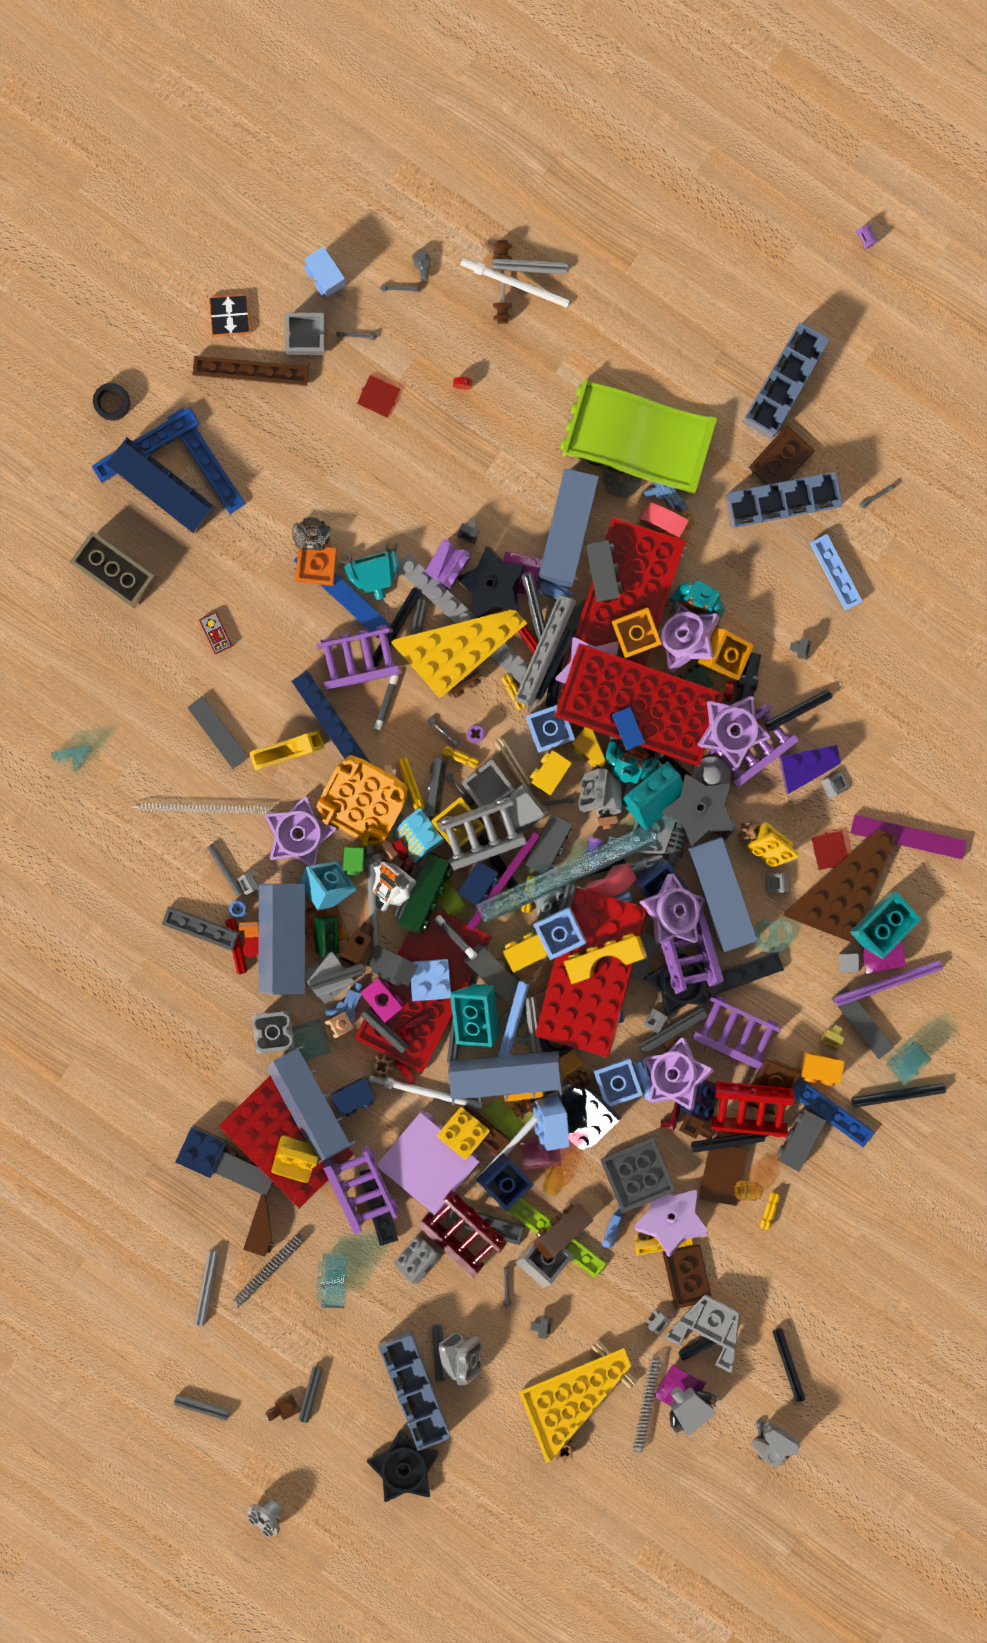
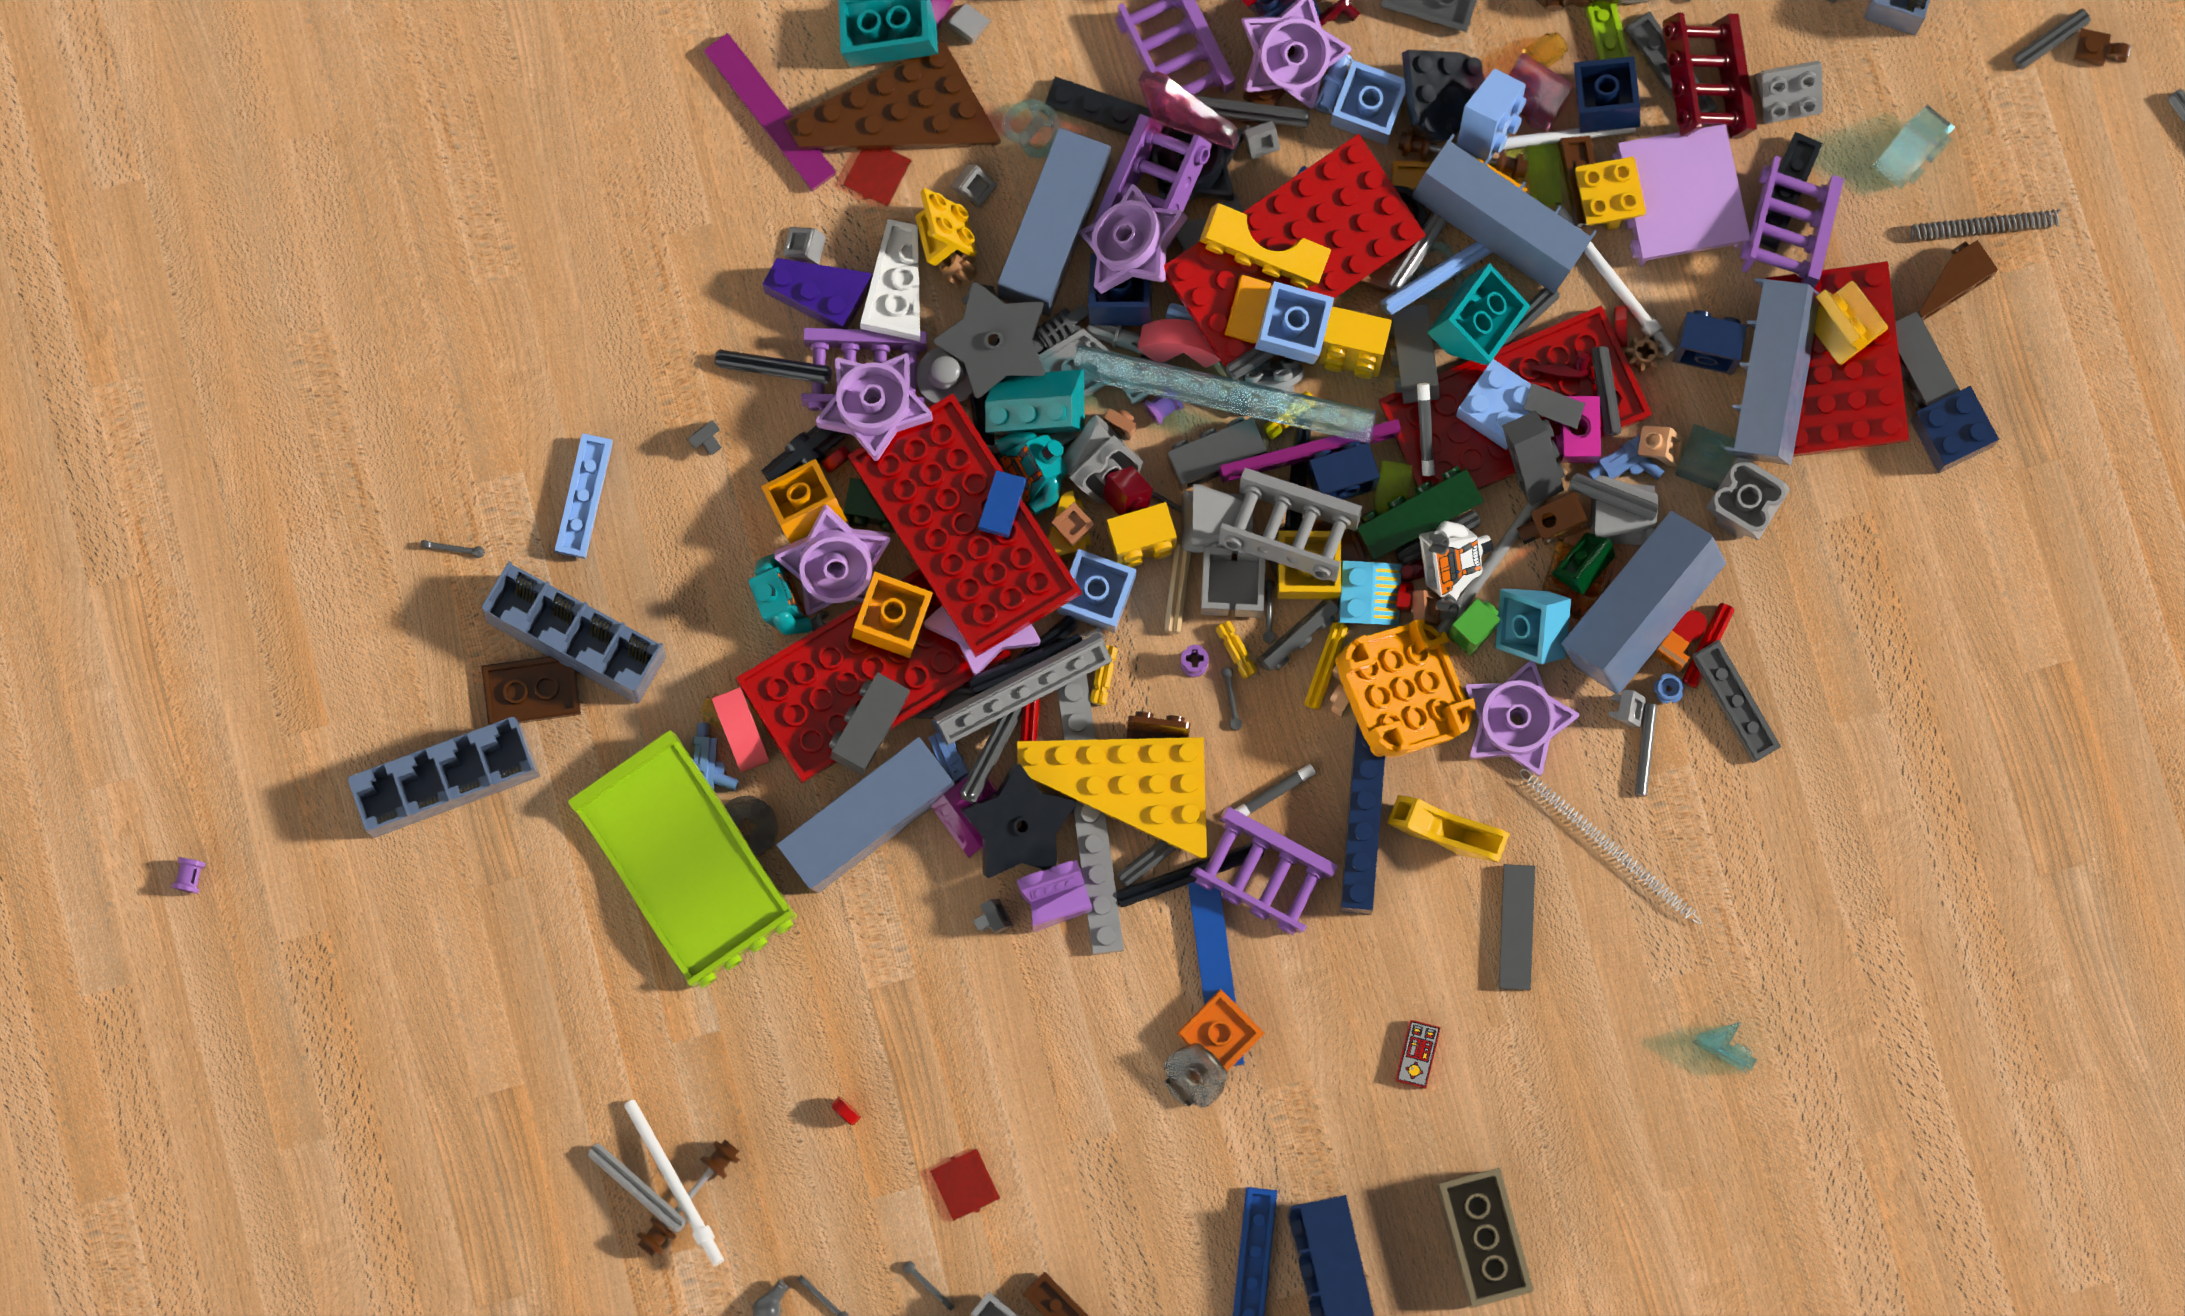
camera: 135 degrees left, 10 degrees down
light grey axle [195,1250,219,1326] -> none
teal torso [339,542,399,600] -> none
none -> white wing [860,219,920,342]
none -> nougat plate [1051,502,1095,547]
none -> dark red brick [1103,466,1153,516]
none -> clear pink plate [1138,70,1239,150]
none -> light orange tile [1225,275,1271,344]
none -> dark grey sticker [1524,383,1585,429]

